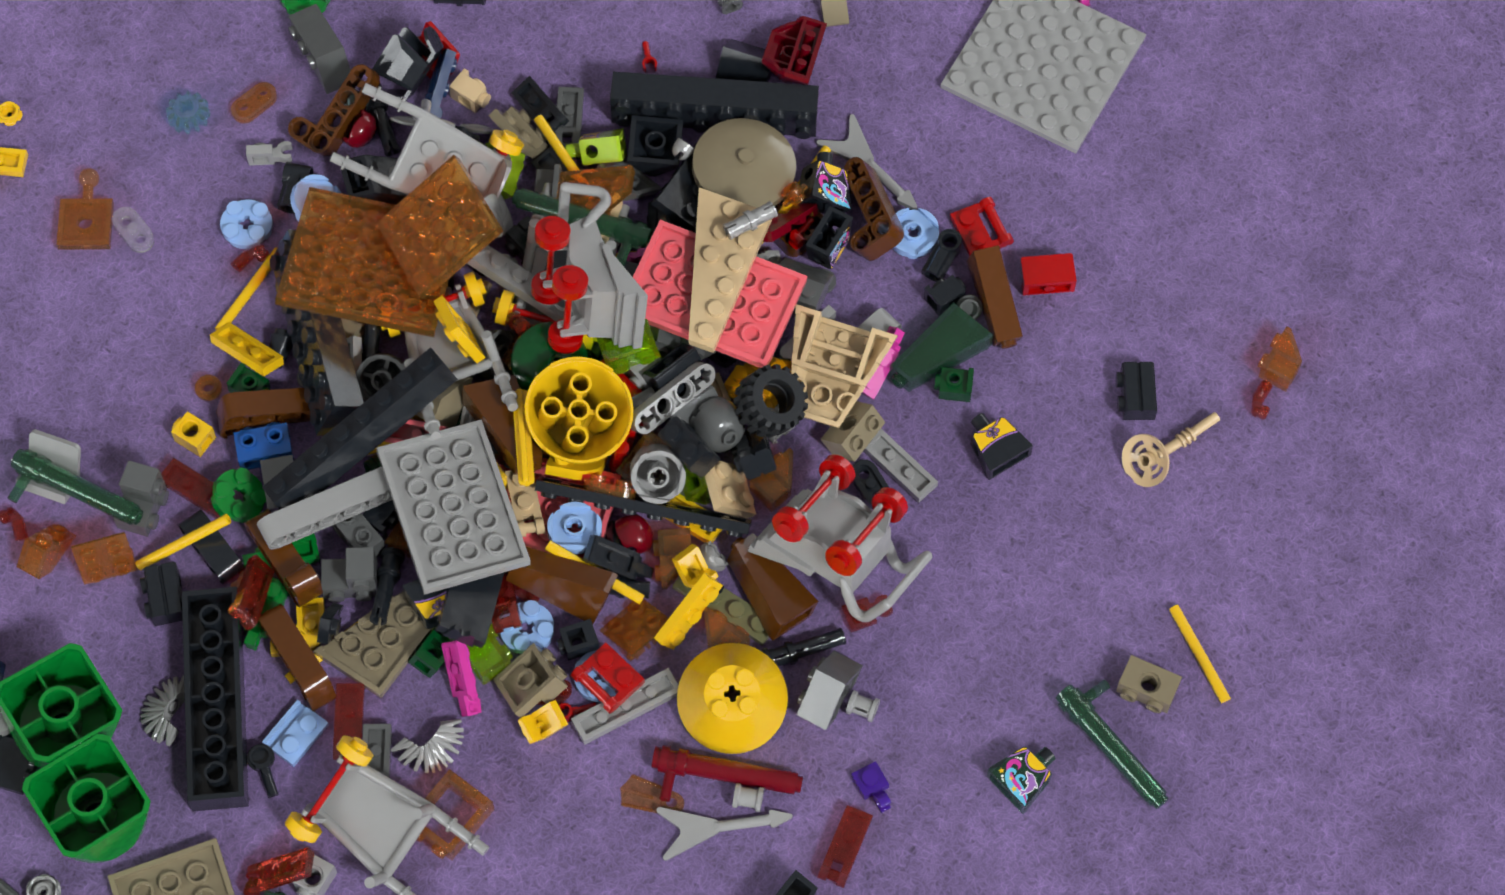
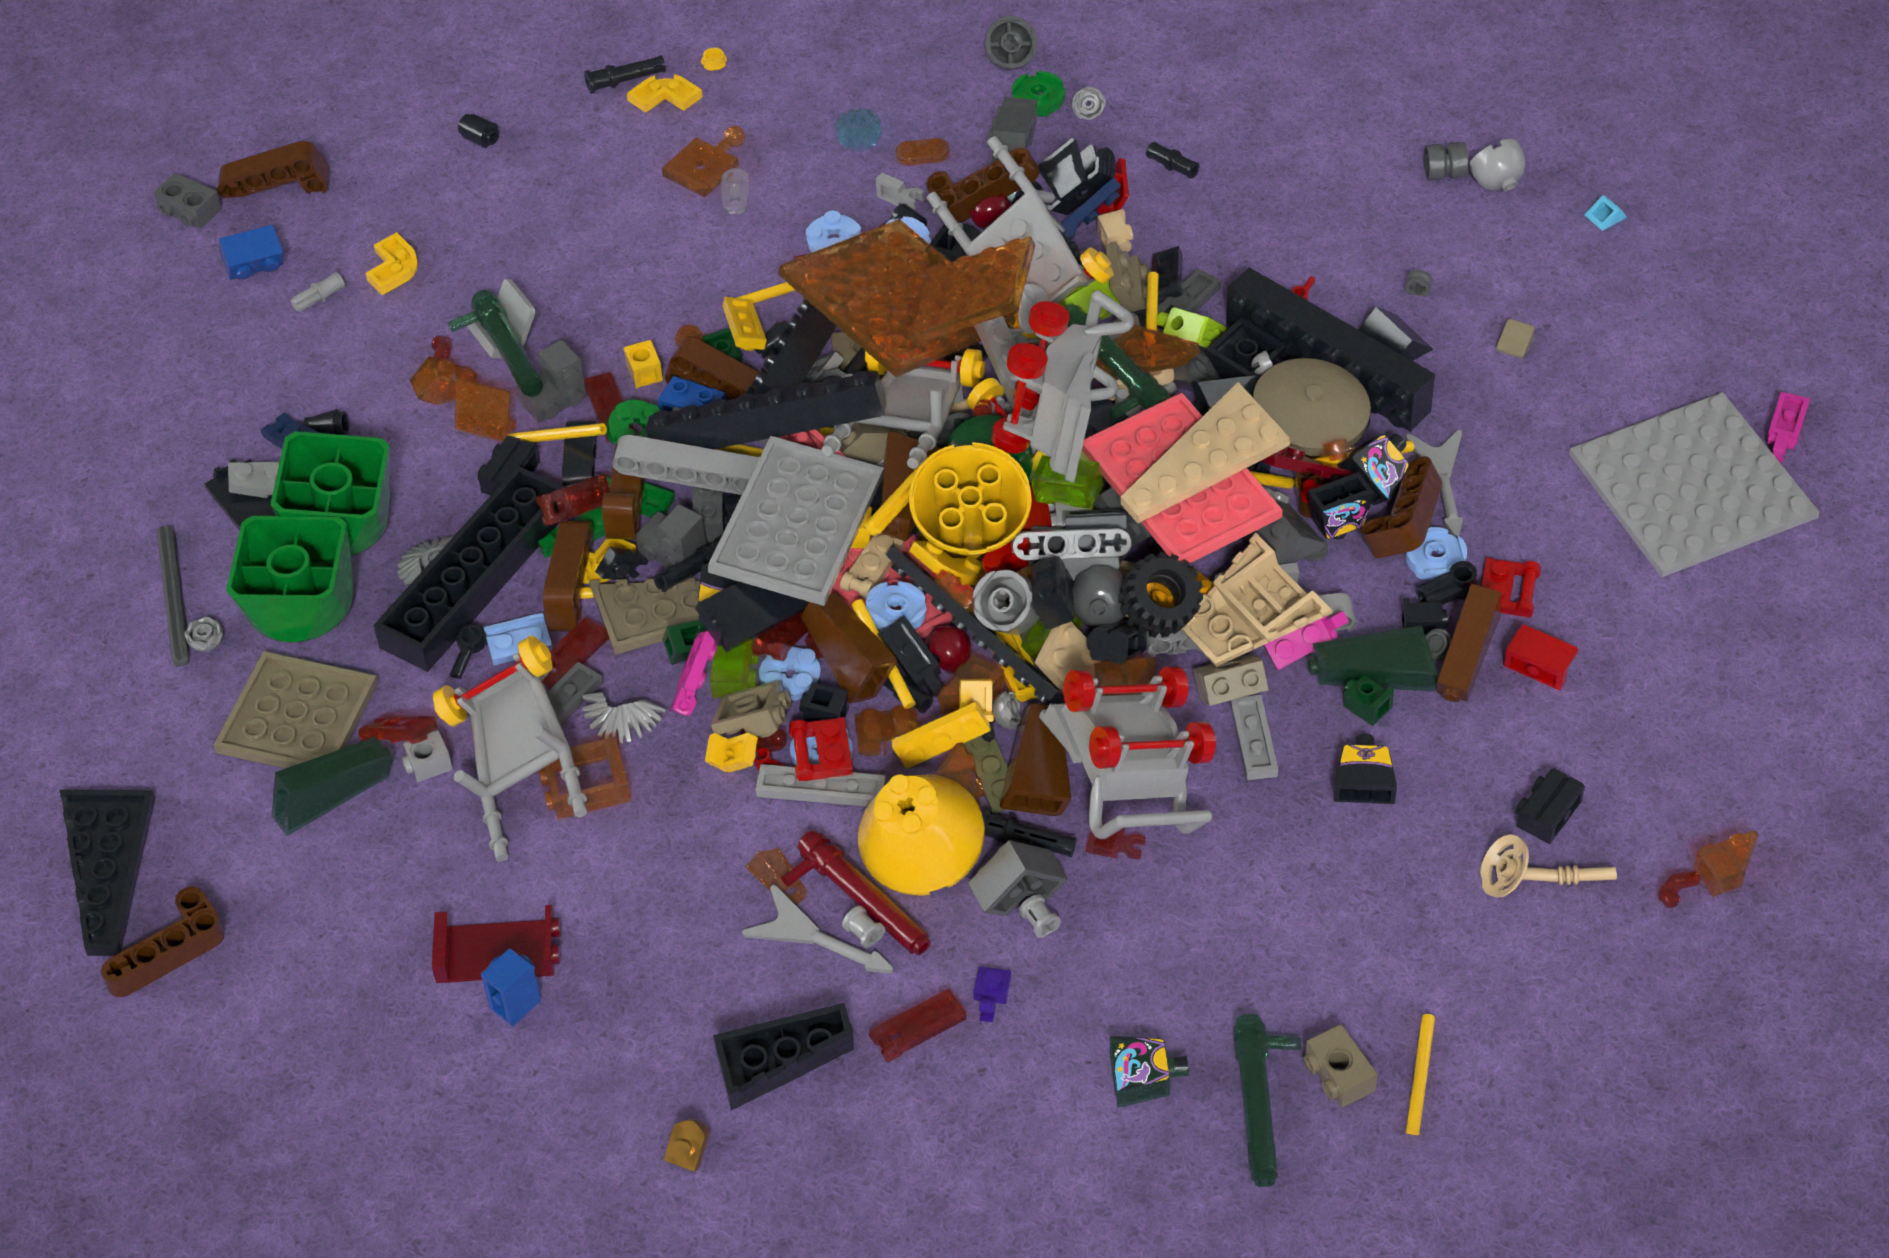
camera: 40 degrees right, 15 degrees down
yellow plate [433,295,486,364] -> none
light grey pin [723,201,778,240] -> none
dark red wedge [761,16,827,85] -> none
black plate [852,460,889,509] -> none

